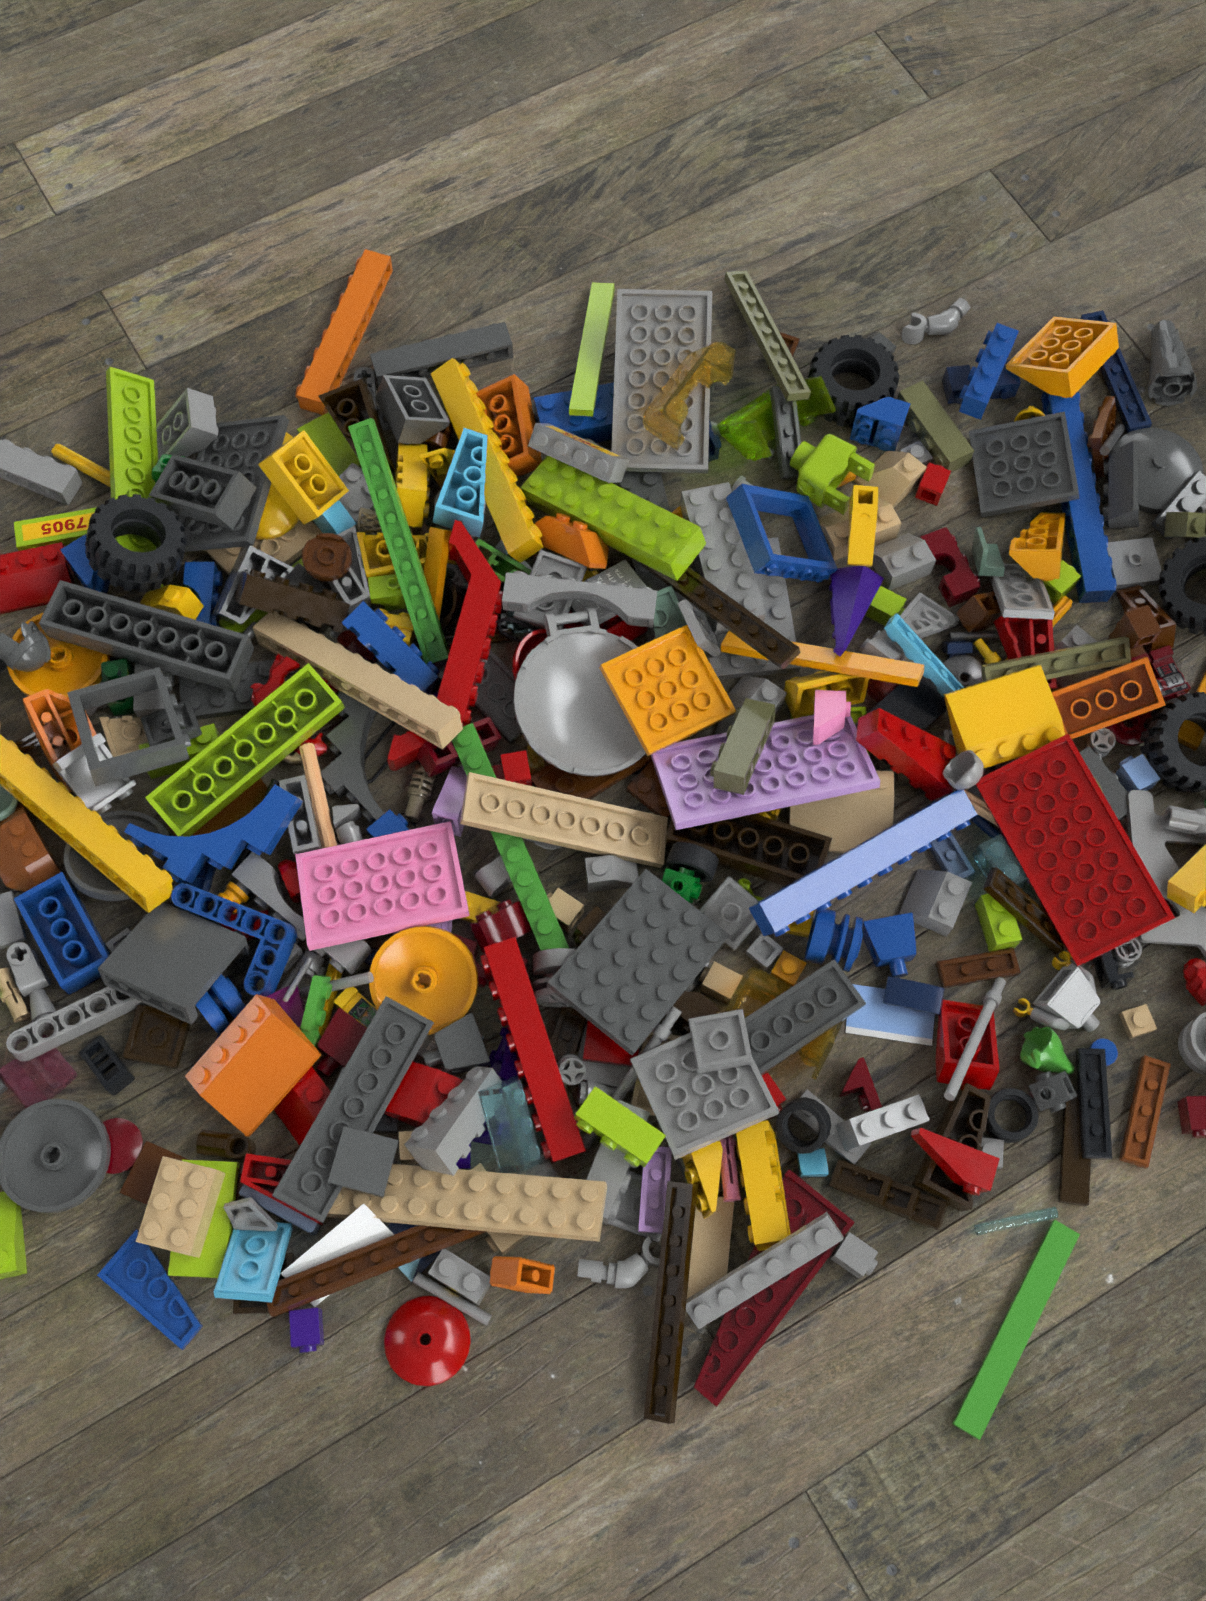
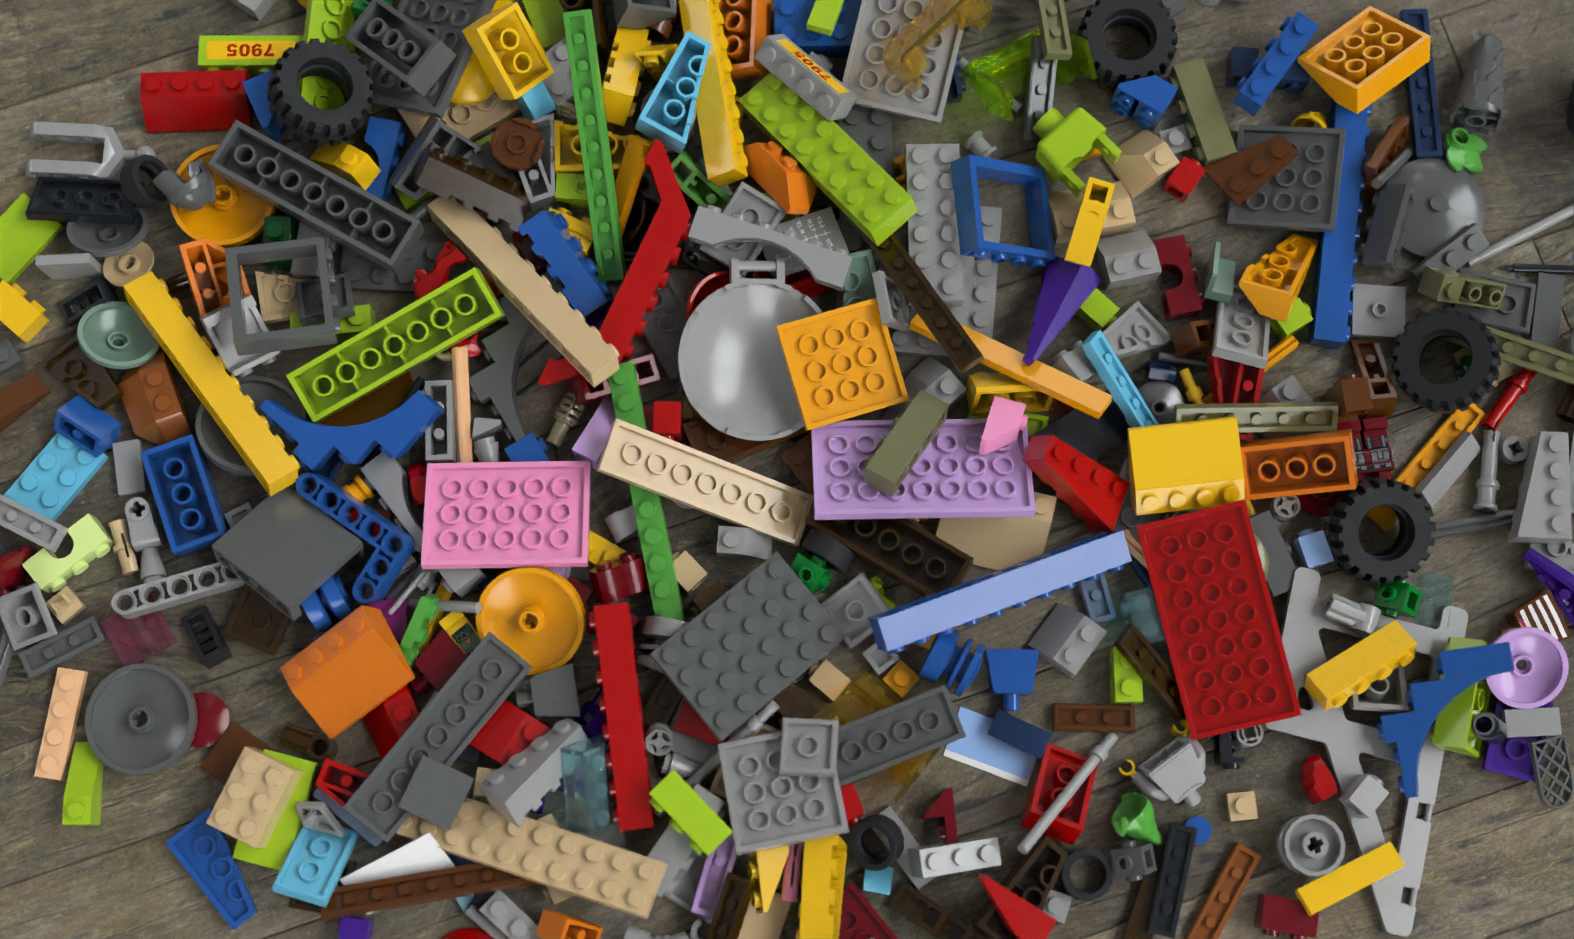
camera: 10 degrees right, 10 degrees up
light grey hair [943,750,984,790] -> none
none -> reddish brown wing [1203,134,1299,207]
none -> bright green plate [1444,127,1488,173]

